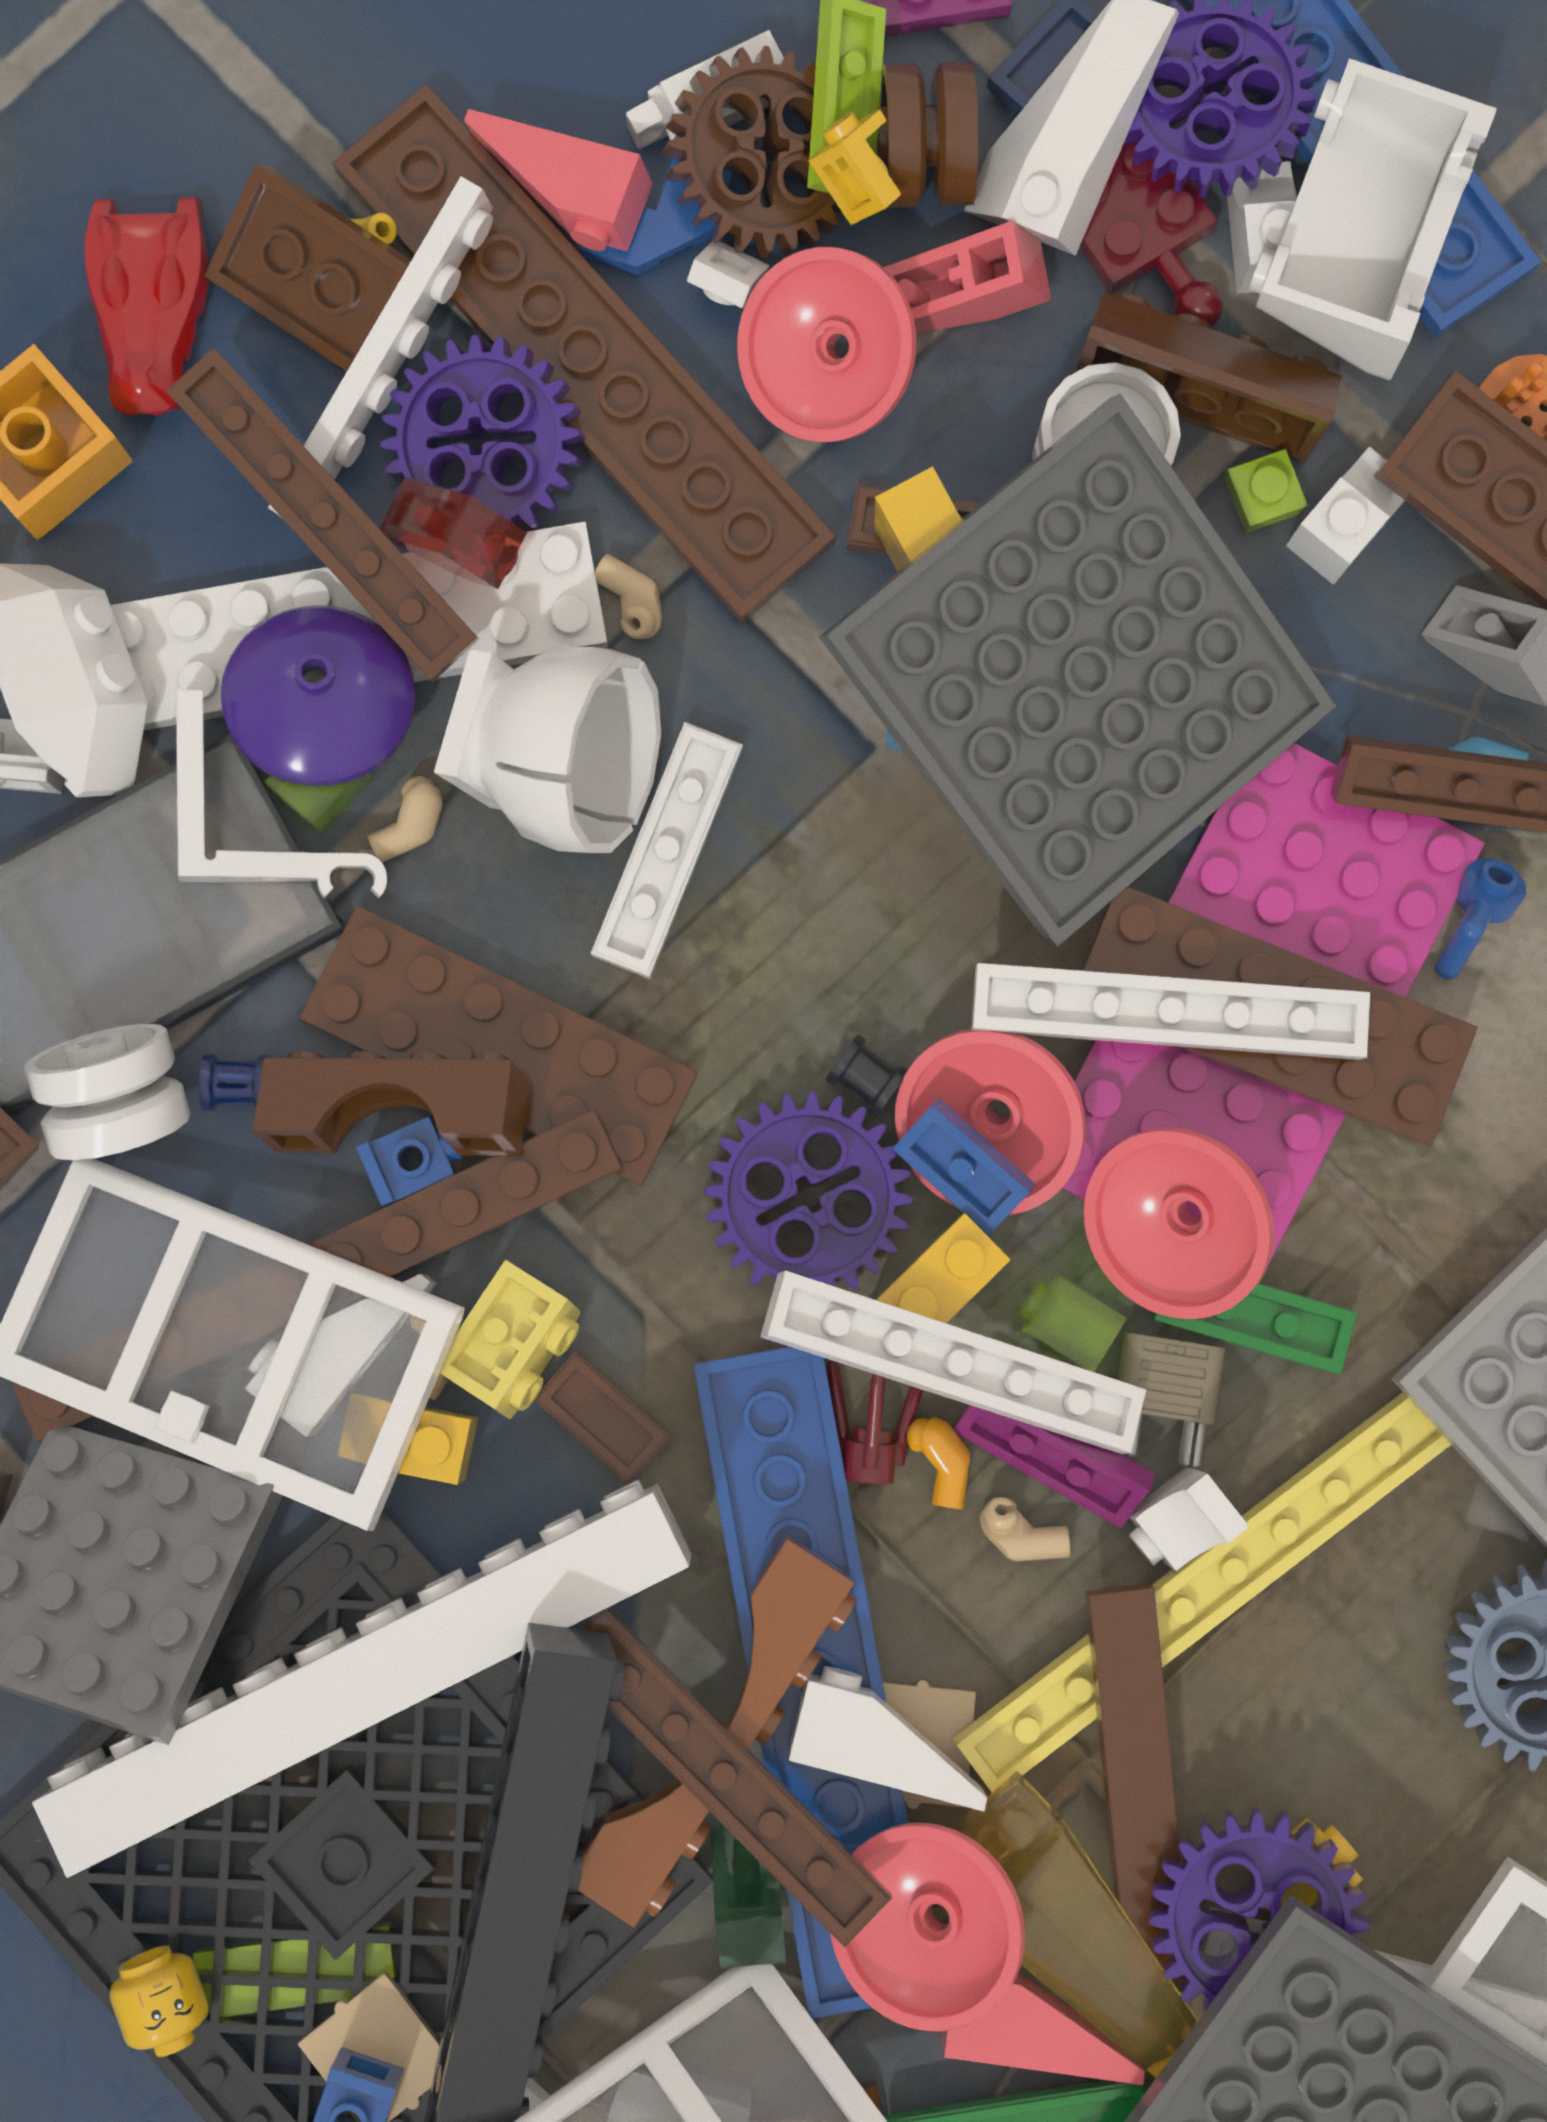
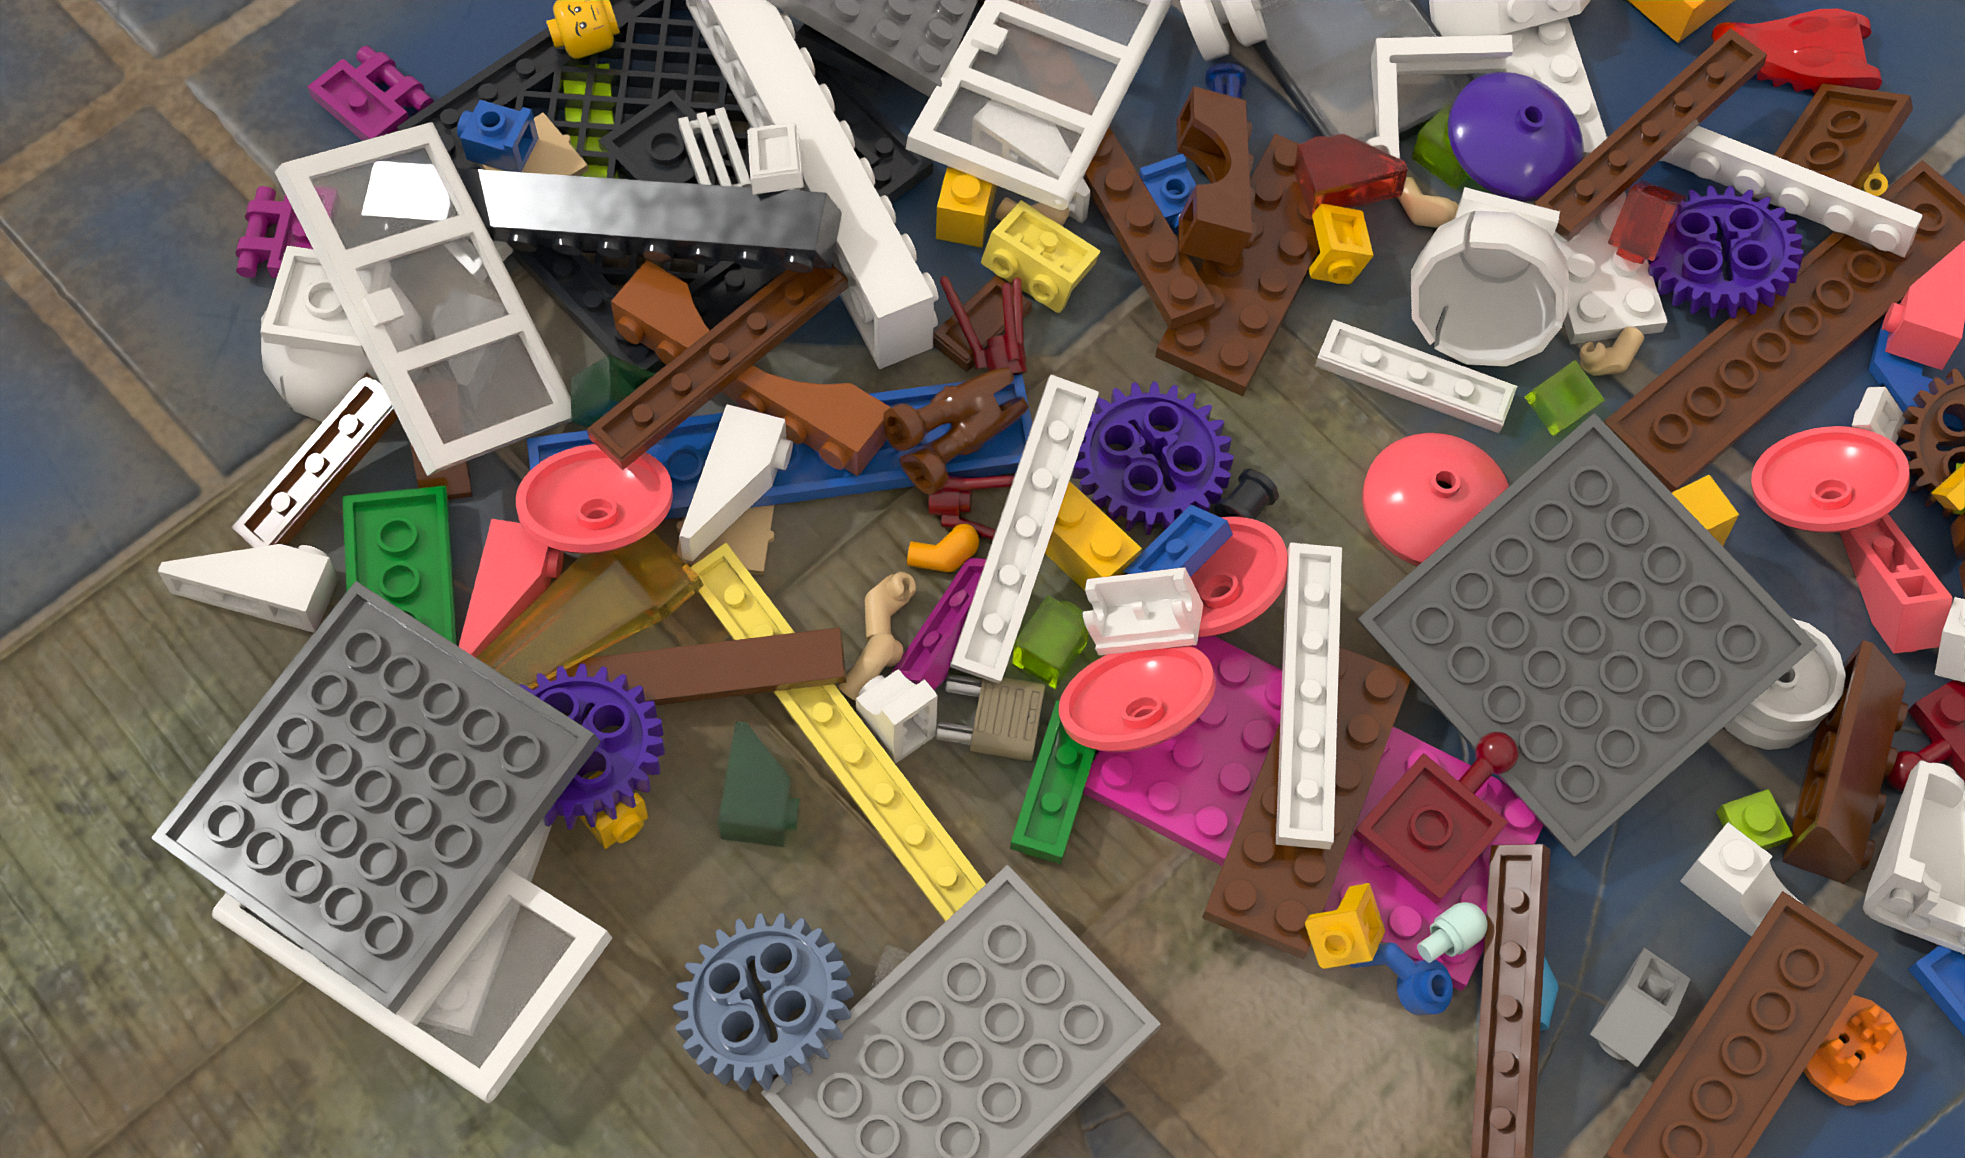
camera: 90 degrees right, 20 degrees down
none -> white tile [678,107,752,188]
none -> clear green slope [718,721,801,847]
none -> white tile [747,122,804,195]
none -> tan arm [838,633,903,701]
none -> reddish brown piece [883,367,1029,495]
none -> dark red plant [940,276,1027,375]
none -> white hinge [1083,568,1204,655]
none -> clear red slope [1294,133,1408,218]
none -> yellow bracket [1305,883,1386,969]
none -> yellow bracket [1309,203,1373,284]
none -> dark red plate [1353,732,1519,905]
none -> coral dish [1362,433,1509,566]
none -> light aqua cylinder [1417,902,1488,963]
none -> clear neon green brick [1524,360,1605,436]

